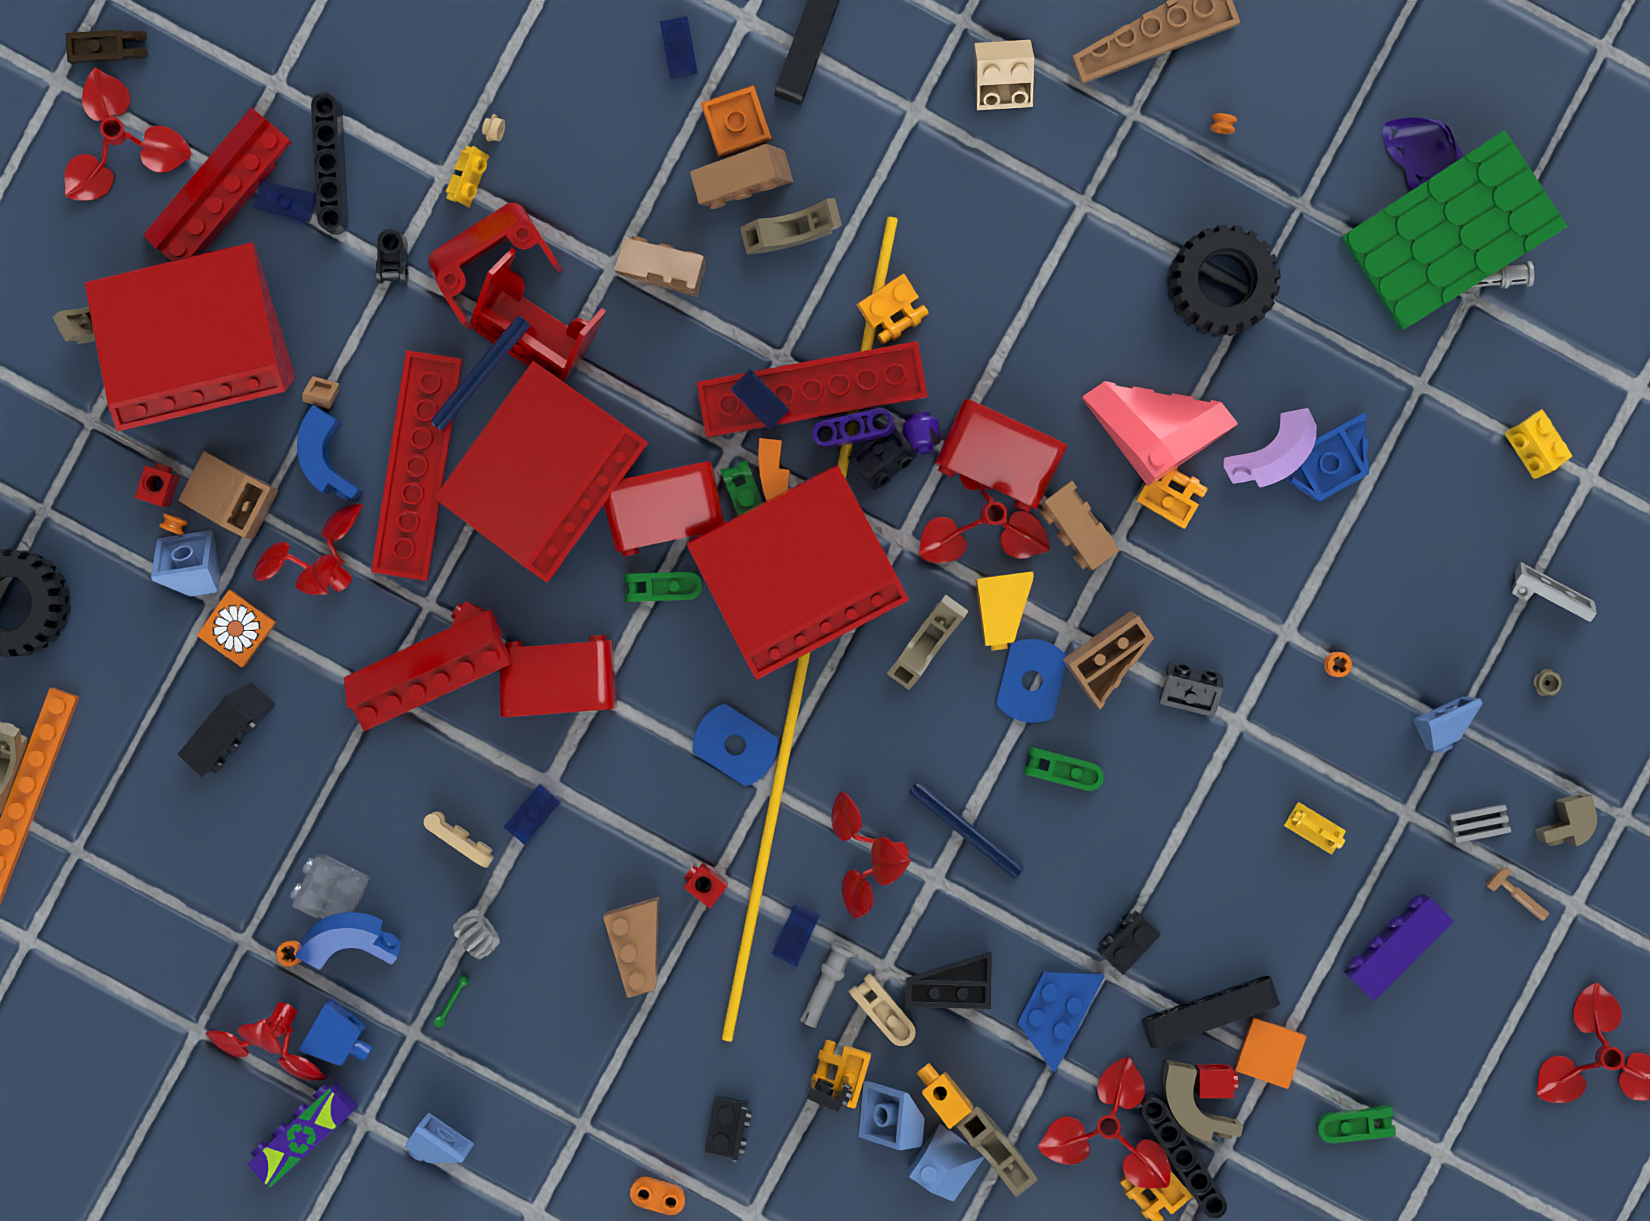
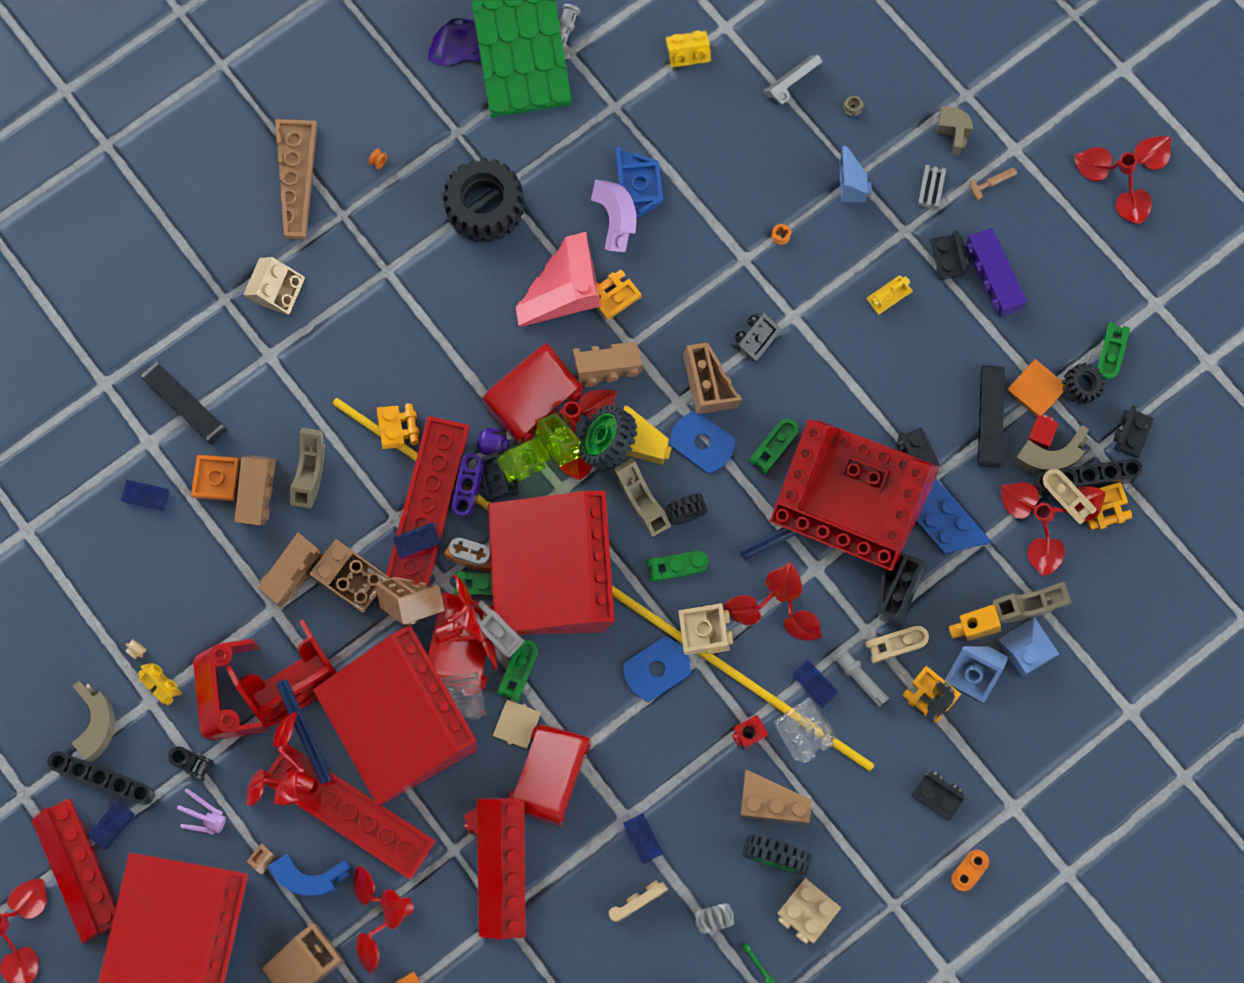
camera: 60 degrees left, 15 degrees down
none -> dark tan arch [72,680,115,763]
none -> lavender plant [177,789,226,835]
none -> red plant [246,712,314,806]
none -> medium nougat slope [309,539,389,613]
none -> medium nougat wedge [375,577,445,625]
none -> red plant [436,575,497,670]
none -> clear plate [441,672,486,720]
none -> light grey beam [449,538,490,566]
none -> light grey hinge [475,600,524,658]
none -> tan piece [493,700,541,749]
none -> clear neon green brick [496,437,551,483]
none -> clear neon green brick [536,413,581,466]
none -> black wheel [578,405,637,471]
none -> green plate [646,551,709,583]
none -> black tyre [665,493,708,525]
none -> tan plate [678,603,733,655]
none -> black wheel [742,835,813,876]
none -> red slope [769,419,940,571]
none -> clear plate [774,698,837,763]
none -> tan plate [776,878,841,944]
none -> black bracket [930,230,969,281]
none -> tan plate [1043,468,1097,524]
none -> black tyre [1062,363,1105,405]
none -> black bracket [1113,405,1155,459]

